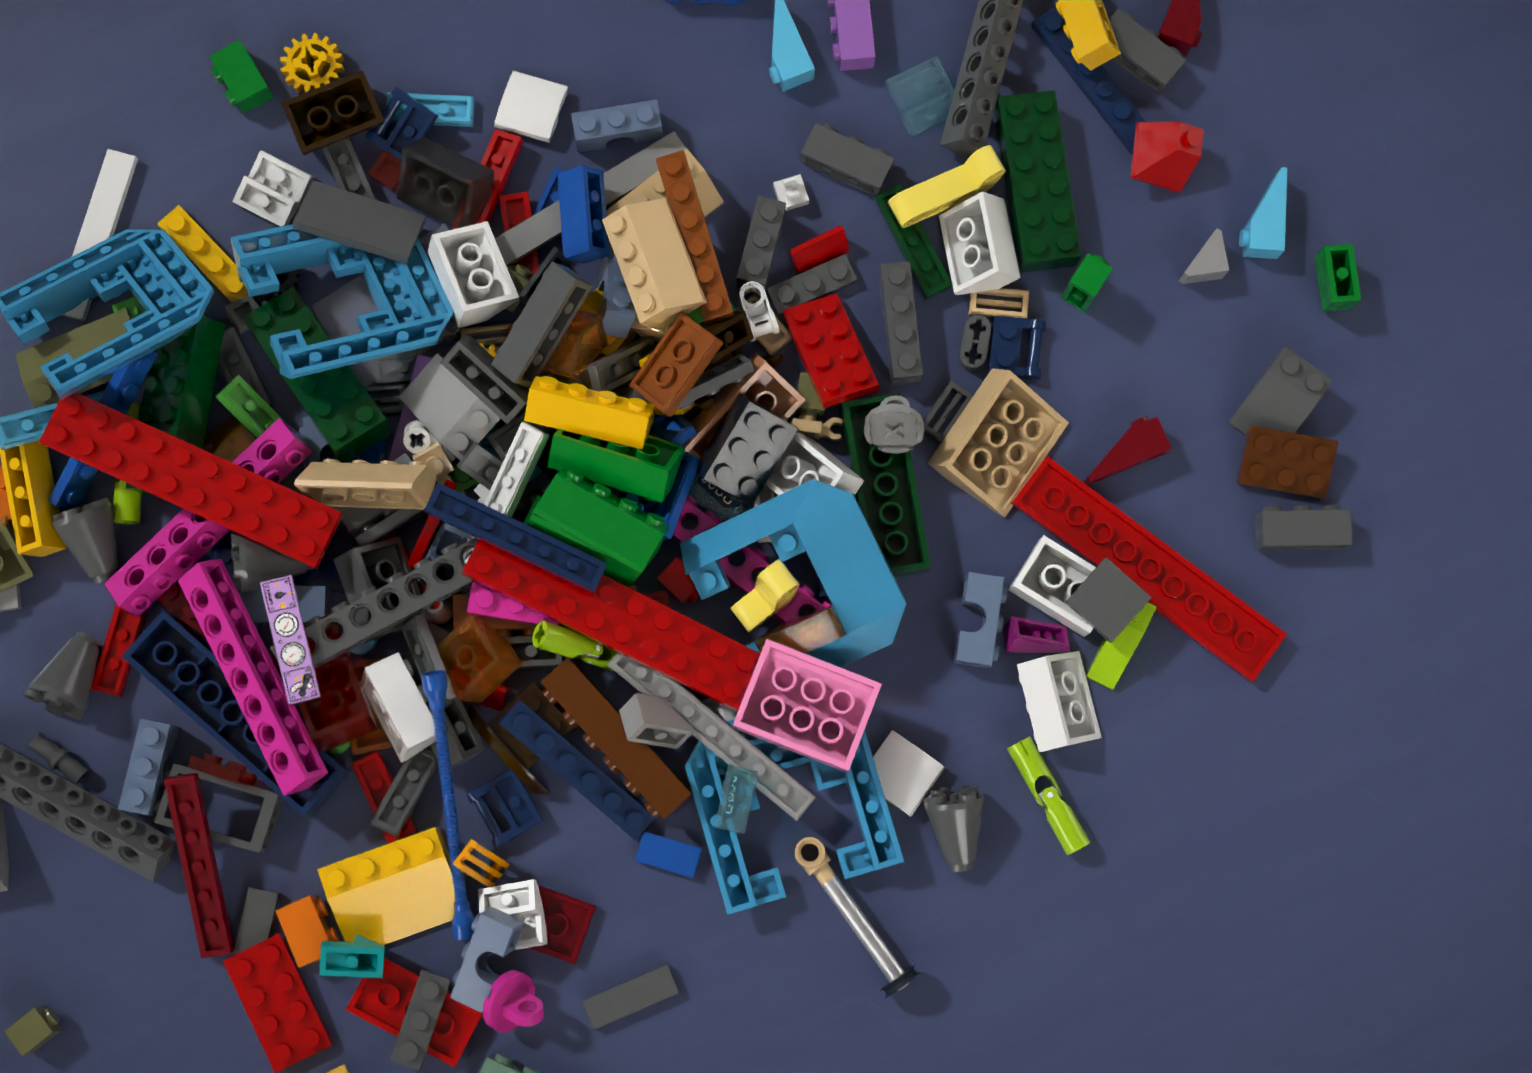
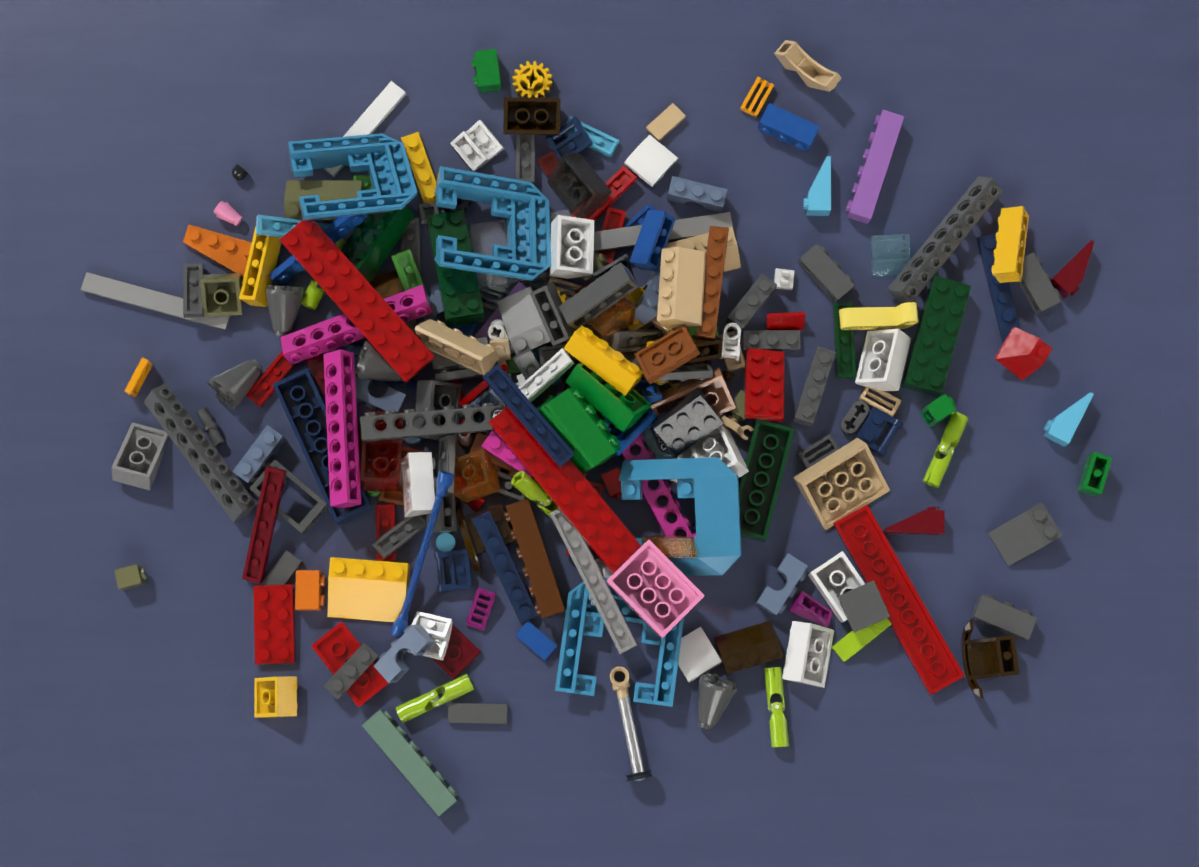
camera: 30 degrees right, 0 degrees up
clear red plate [188,753,257,786] -> none
tile [260,575,321,705] -> none
dark grey tile [293,180,426,264] -> none
teal slope [319,934,385,978] -> none
light orange tile [453,839,510,887] -> none
dark pink tile [483,970,544,1032] -> none
light grey slope [619,693,694,749] -> none
clear light blue slope [714,765,759,835] -> none
light yellow beam [730,559,799,633] -> none
light grey tile [864,396,924,454] -> none
light grey slope [1178,228,1229,284] -> none
reddish brown plate [1237,425,1339,499] -> none
none -> lime piece [395,674,474,723]
none -> medium azure tile [436,533,456,552]
none -> magenta slope [465,587,497,631]
none -> tan tile [646,103,686,142]
none -> dark brown slope [714,621,783,675]
none -> lime piece [923,412,969,488]
none -> dark brown piece [961,620,1020,699]

